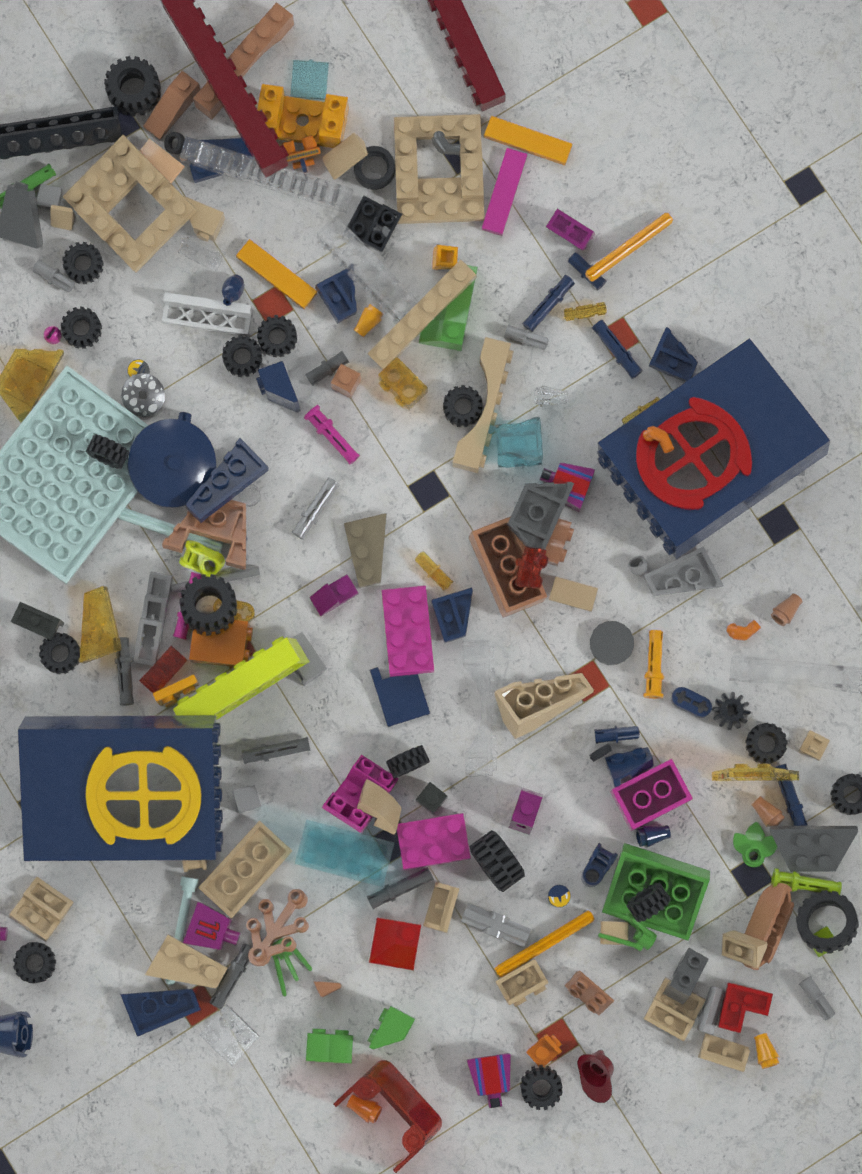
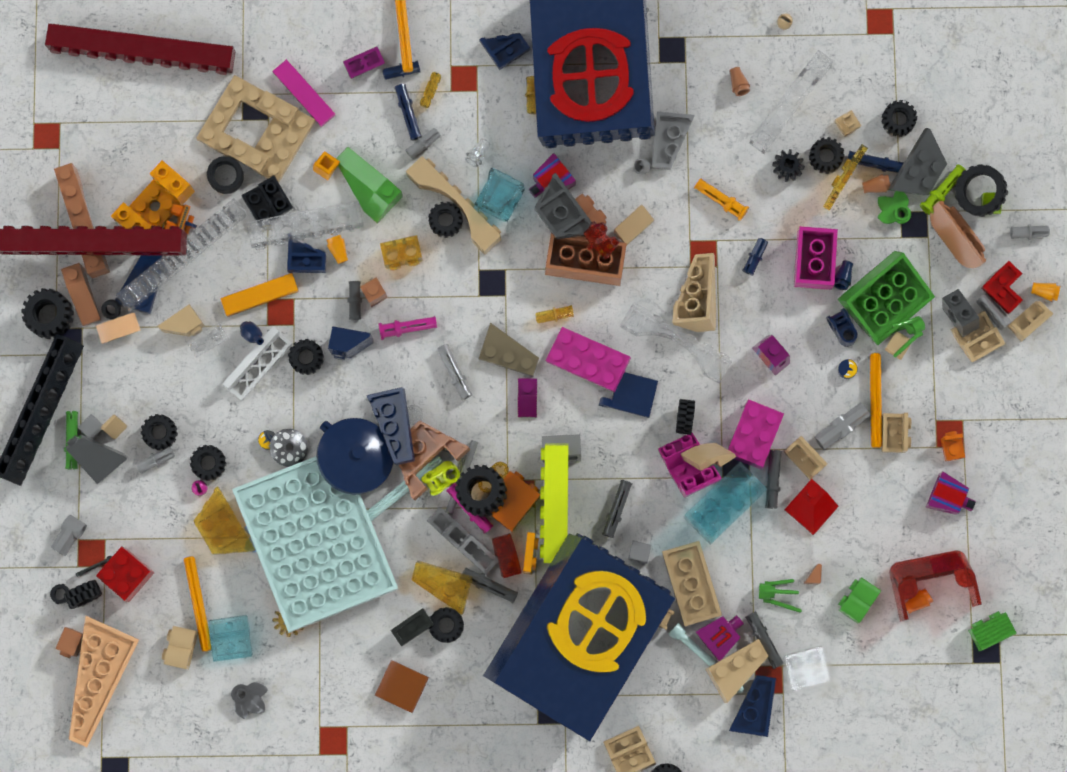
camera: 55 degrees left, 0 degrees up
tan piece [62,135,197,273] -> none
black tyre [86,434,130,469] -> none
nougat plant [246,889,309,966] -> none
black tyre [257,315,297,358] -> none
clear light blue piece [290,59,329,100] -> none
tan slope [322,133,368,180] -> none
tan arch [367,260,477,371] -> none
bright green slope [367,1006,415,1049] -> none
pearl dark grey brick [416,782,448,815] -> none
dark blue wing [431,587,473,643] -> none
dark grey arm [432,131,461,155] -> none
black tyre [469,830,525,892] -> none
light orange tile [484,116,573,165] -> none
black tyre [520,1065,563,1110] -> none
nougat hinge [565,970,615,1015] -> none
dark red piece [577,1050,614,1103] -> none
black piece [589,744,612,762] -> none
dark grey tile [590,621,634,665] -> none
dark blue pin [592,319,643,379] -> none
dark blue wing [605,747,654,787] -> none
black tyre [626,883,671,922] -> none
orange arm [643,426,674,453] -> none
dark blue beam [671,687,712,718] -> none
tan slope [722,930,767,968] -> none
orange arm [726,620,761,641] -> none

